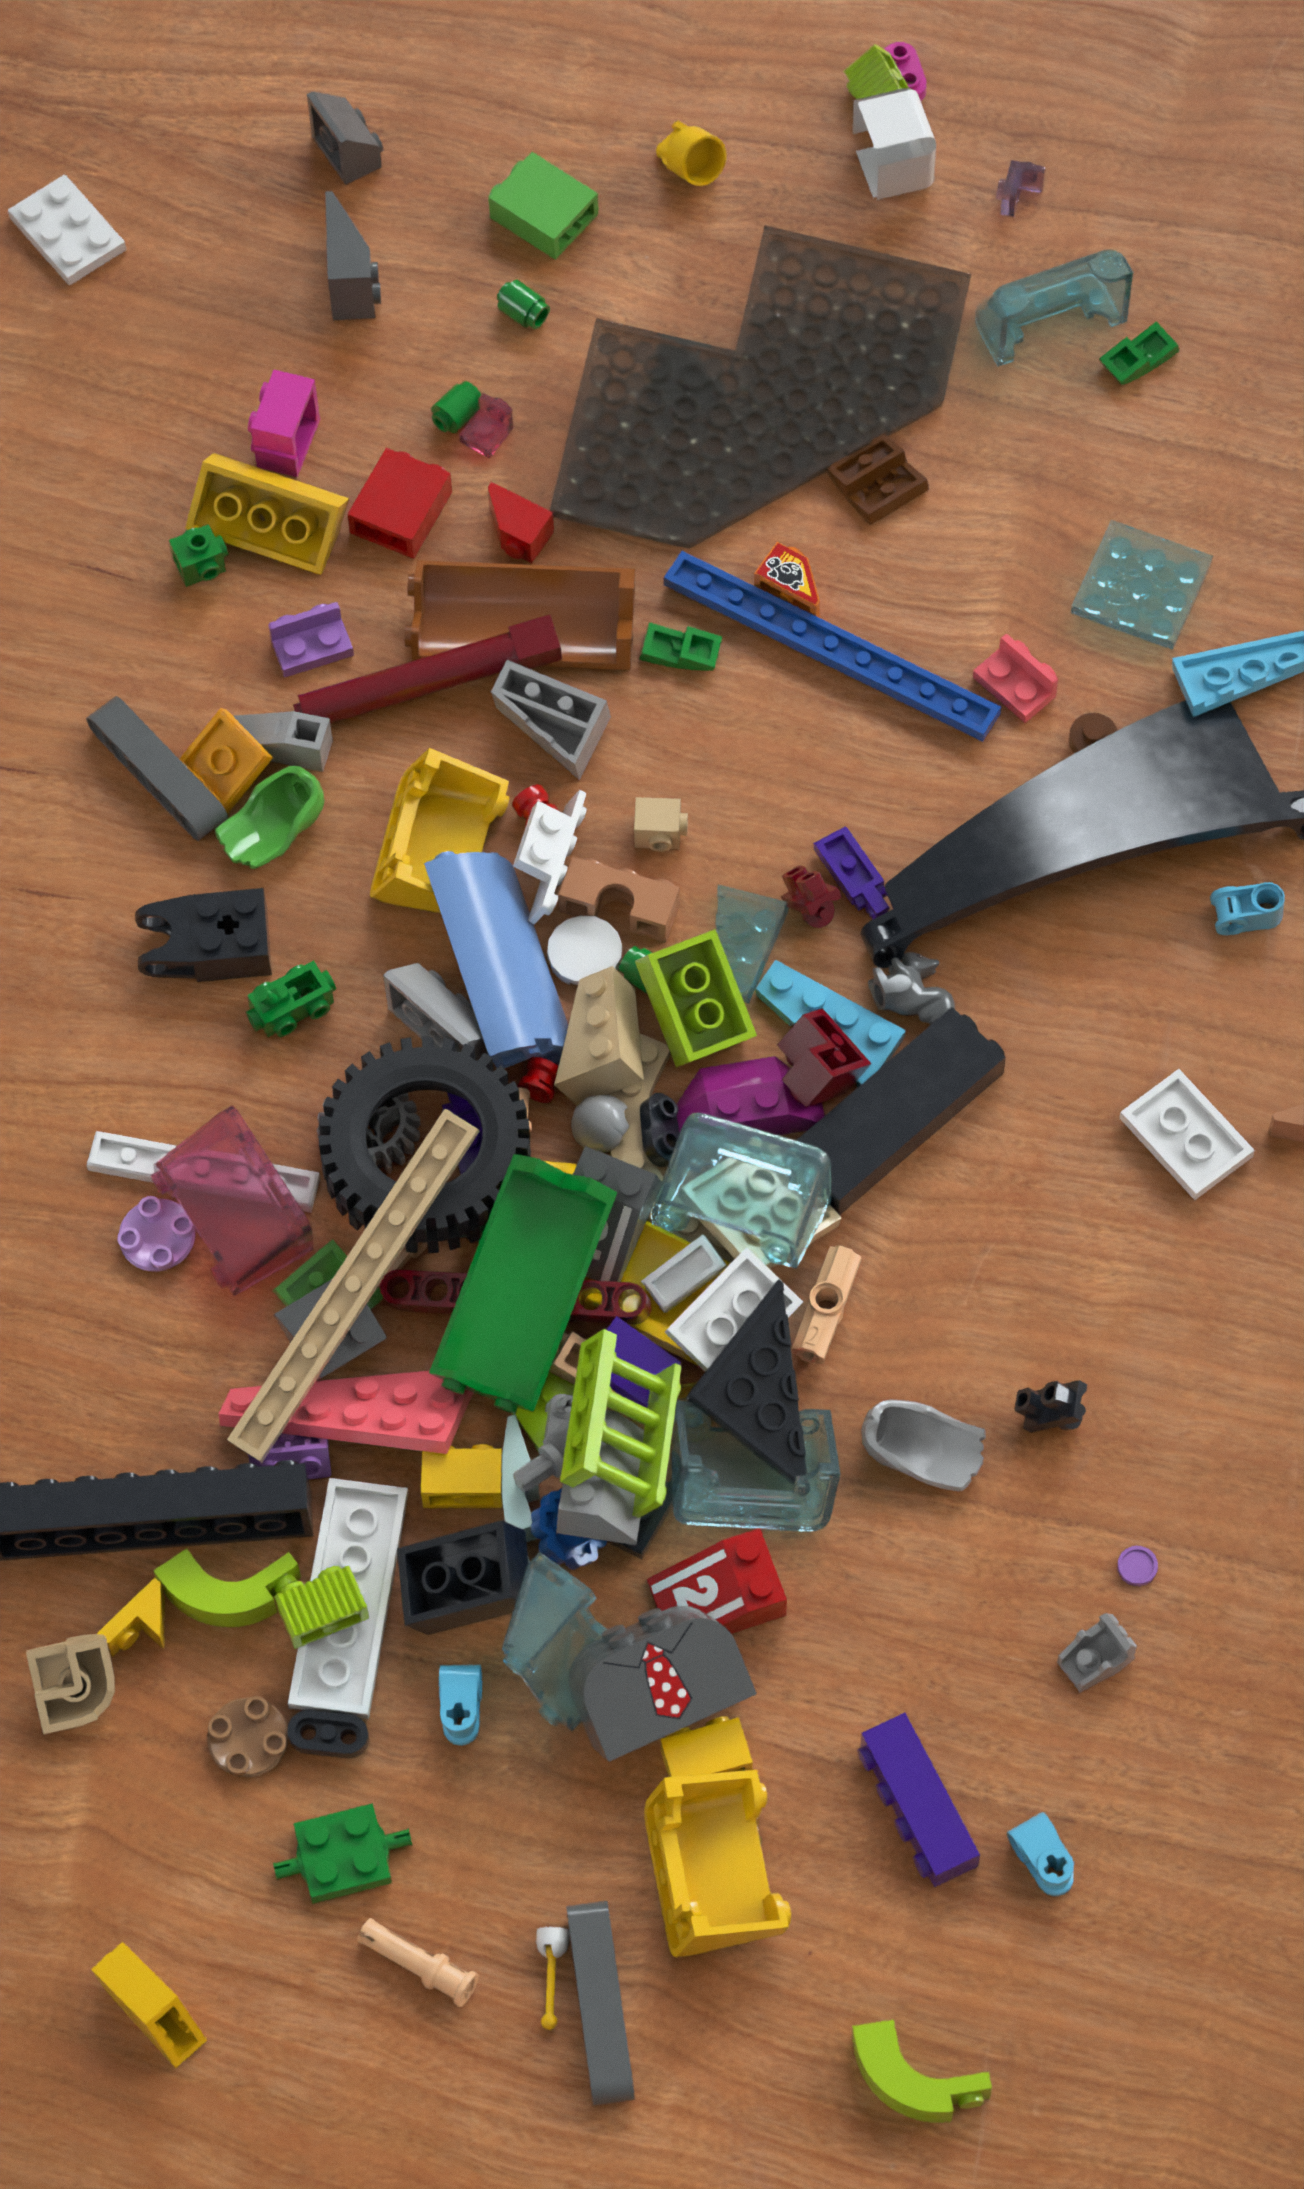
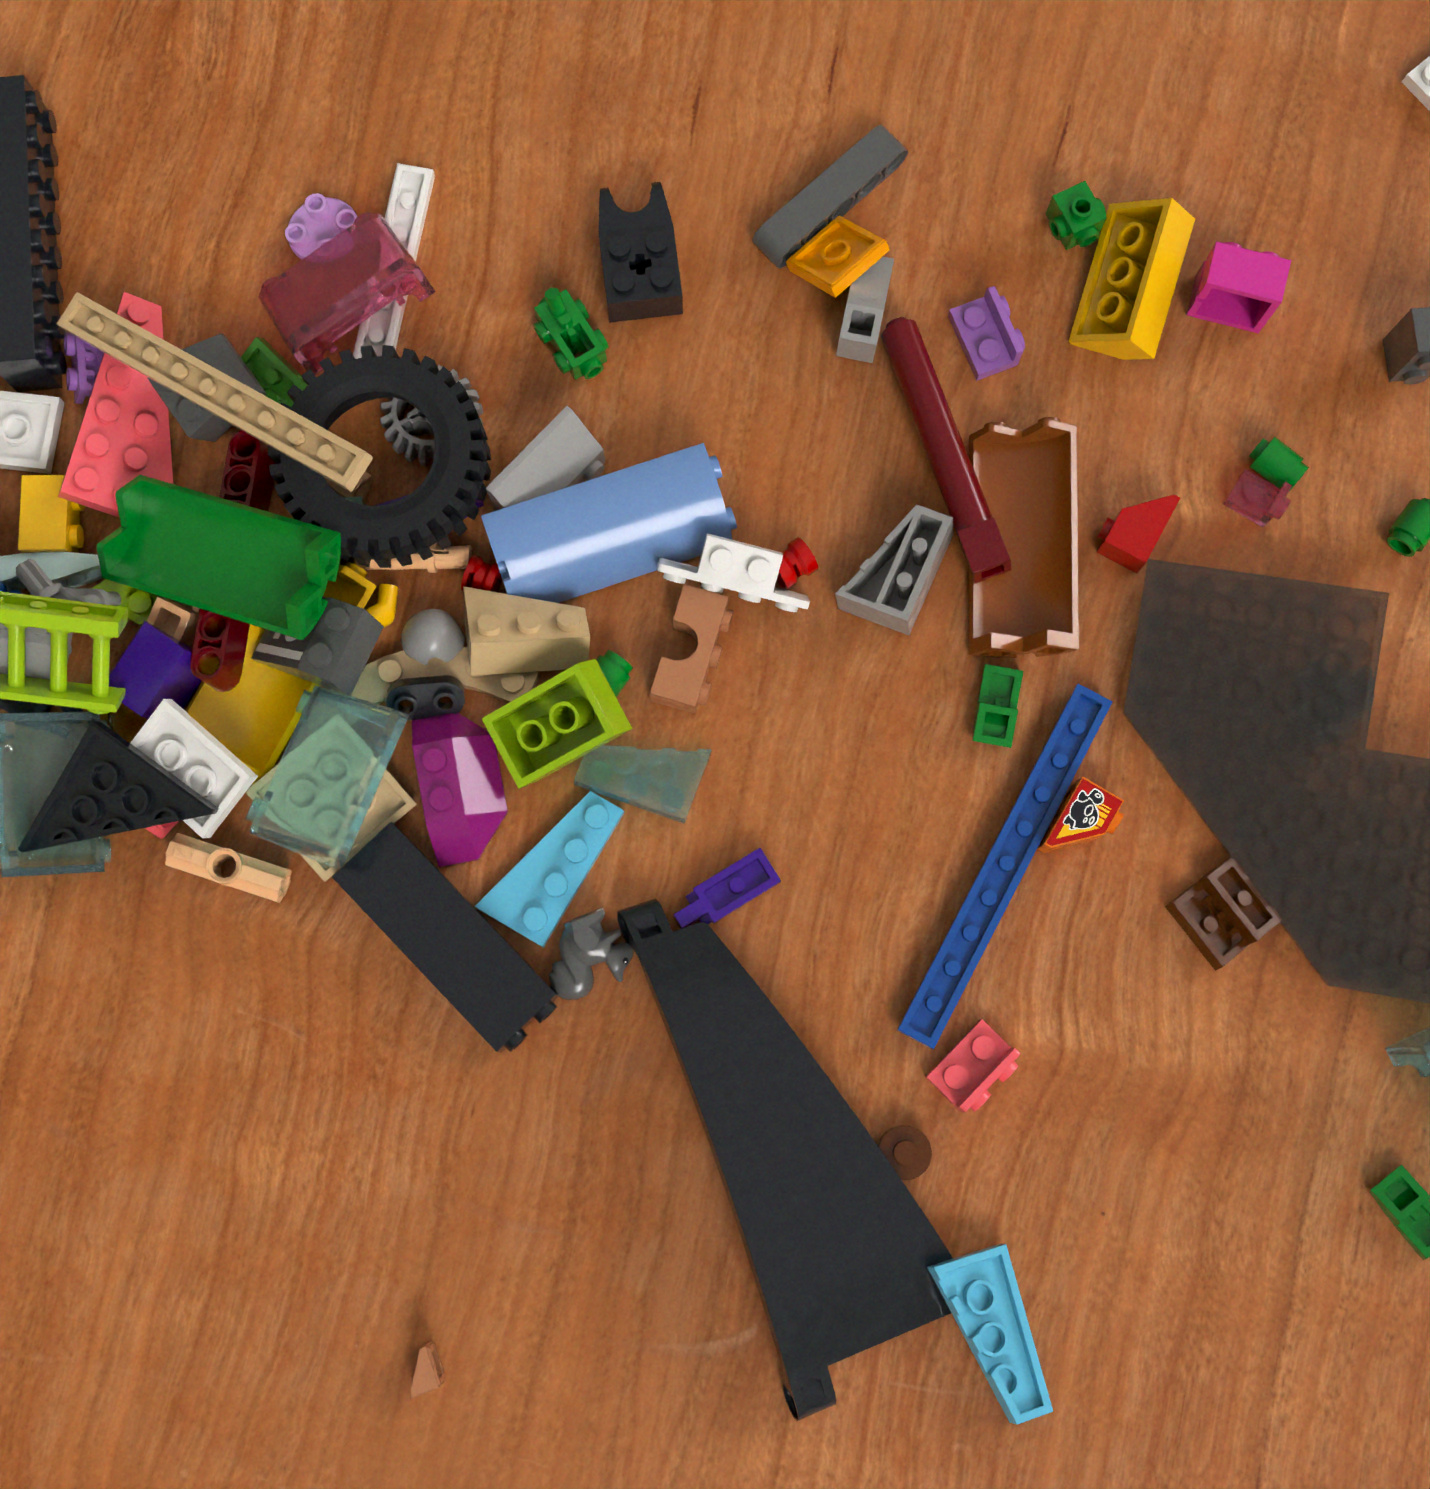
camera: 85 degrees right, 15 degrees up
bright green hair [215,766,325,869] -> none
red brick [347,447,452,559] -> none
yellow windscreen [370,748,509,913] -> none
white tile [547,915,622,985] -> none
tan brick [634,797,688,852] -> none
white tile [641,1234,728,1313] -> none
dark red brick [777,1008,872,1108] -> none
dark red hips [780,865,842,928] -> none
light grey hair [861,1400,986,1491] -> none
black hips [1014,1380,1087,1433] -> none
clear light blue plate [1071,520,1213,650] -> none
white plate [1120,1069,1255,1200] -> none
medium azure piece [1210,882,1285,935] -> none

